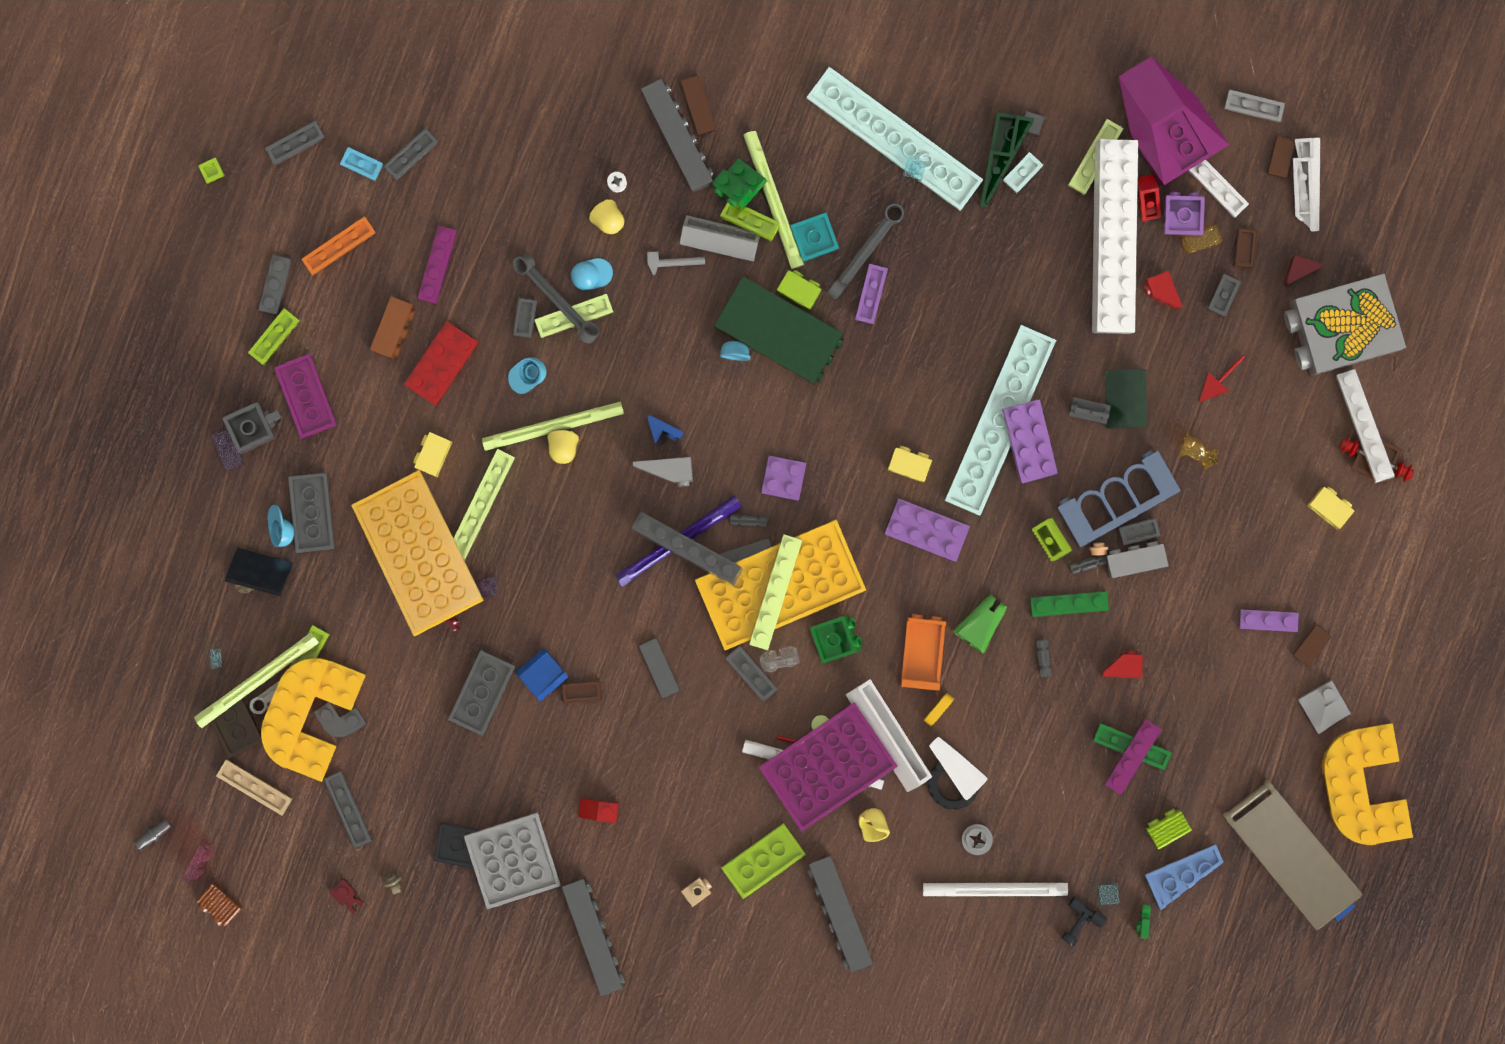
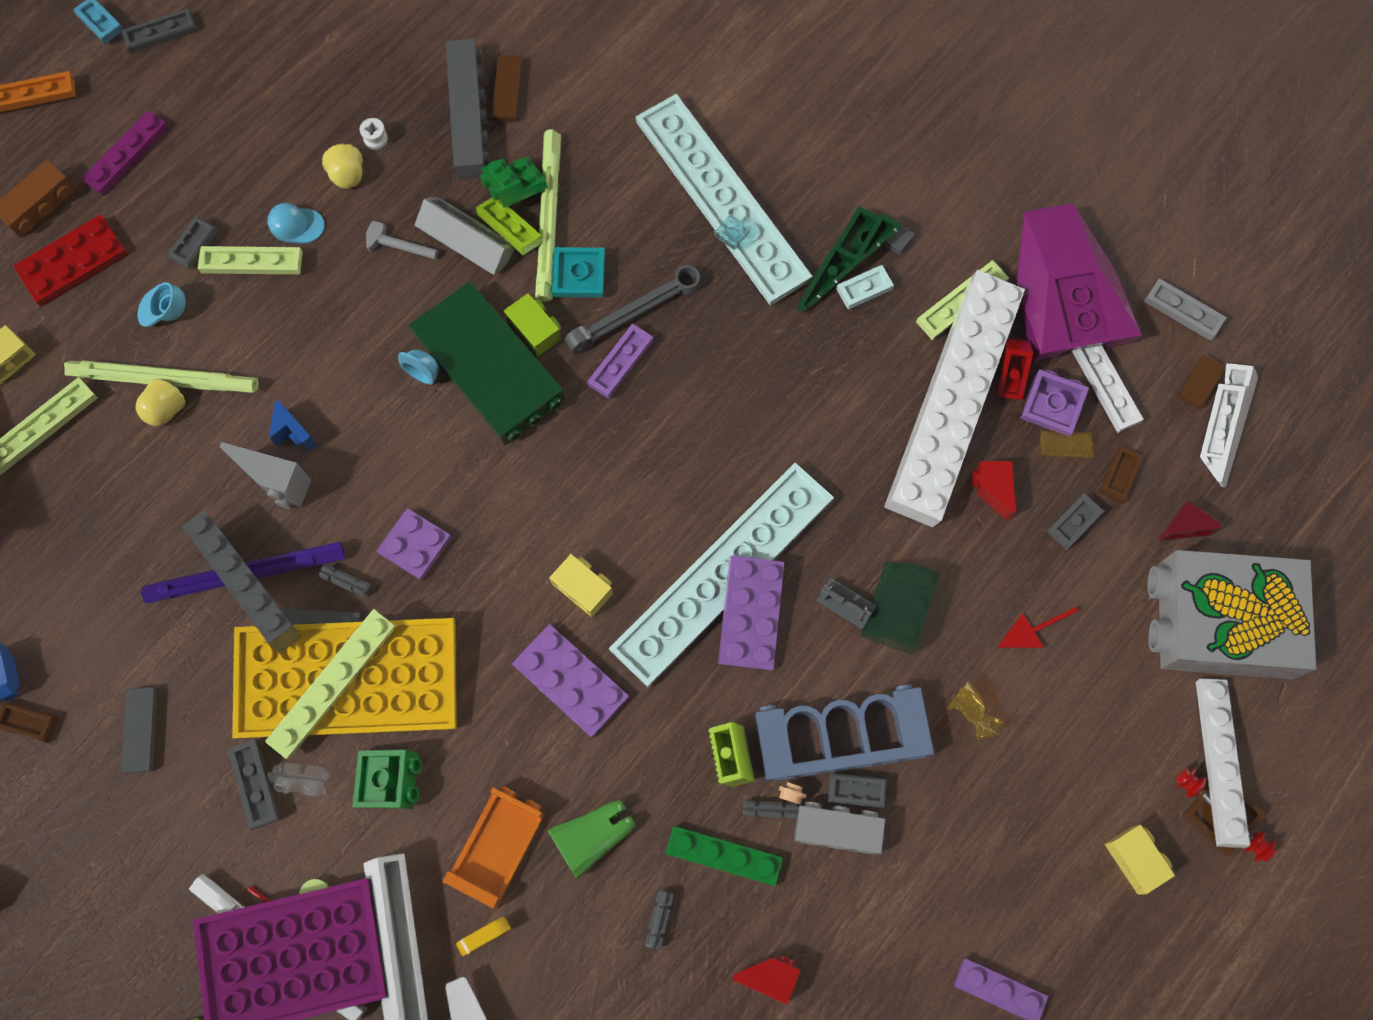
camera: 20 degrees right, 15 degrees down
dark grey piece [513,253,600,344] -> none

